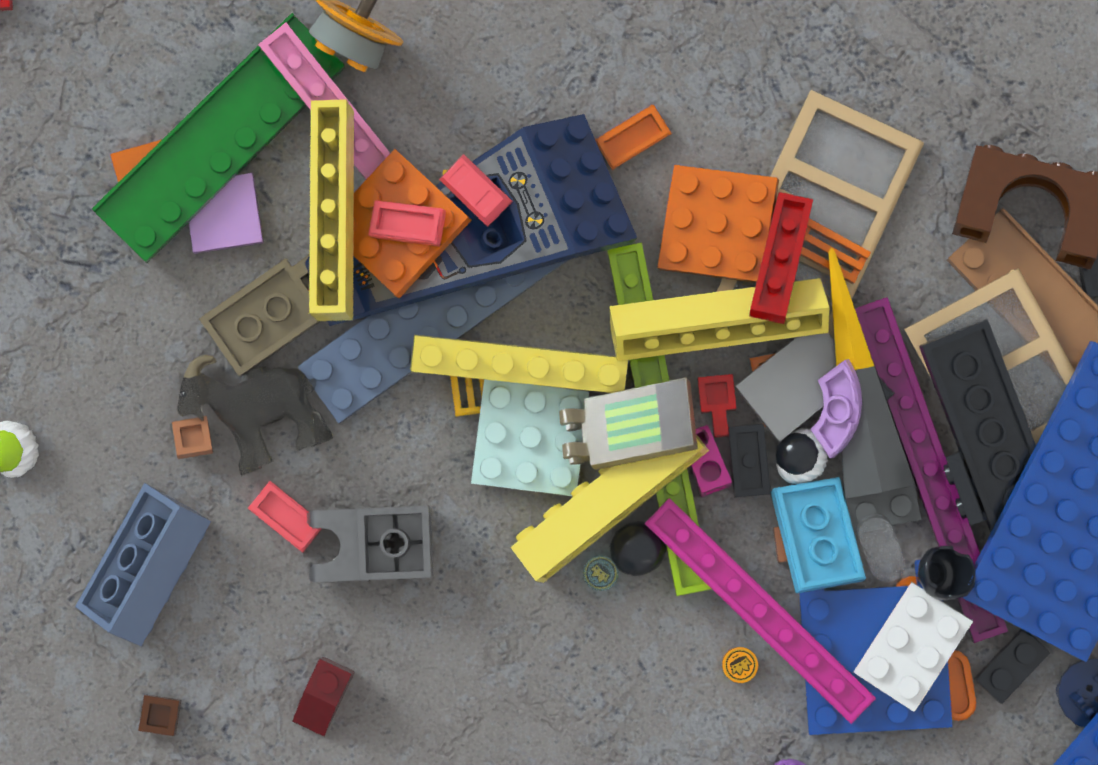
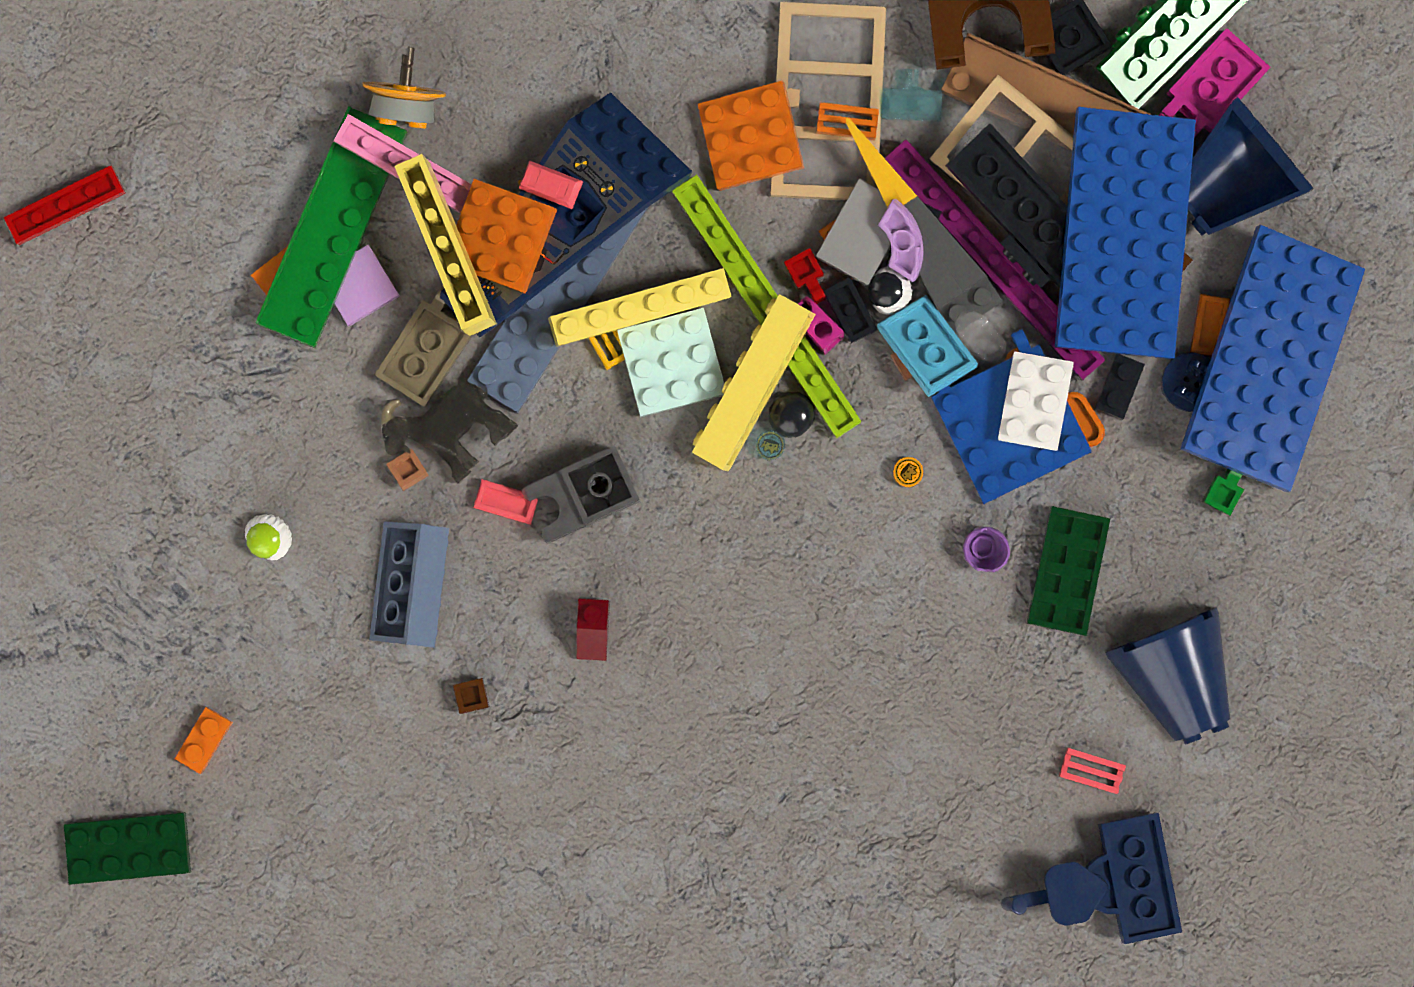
camera: 20 degrees left, 0 degrees up
coral tile [368,200,446,246] -> none
tile [559,377,698,470] -> none
orange tile [595,104,672,170] -> none
light yellow brick [609,278,829,361] -> none
dark pink tile [644,498,876,724] -> none
red plate [749,192,813,324] -> none
black hair [918,546,976,601] -> none
none -> clear light blue plate [881,69,942,122]

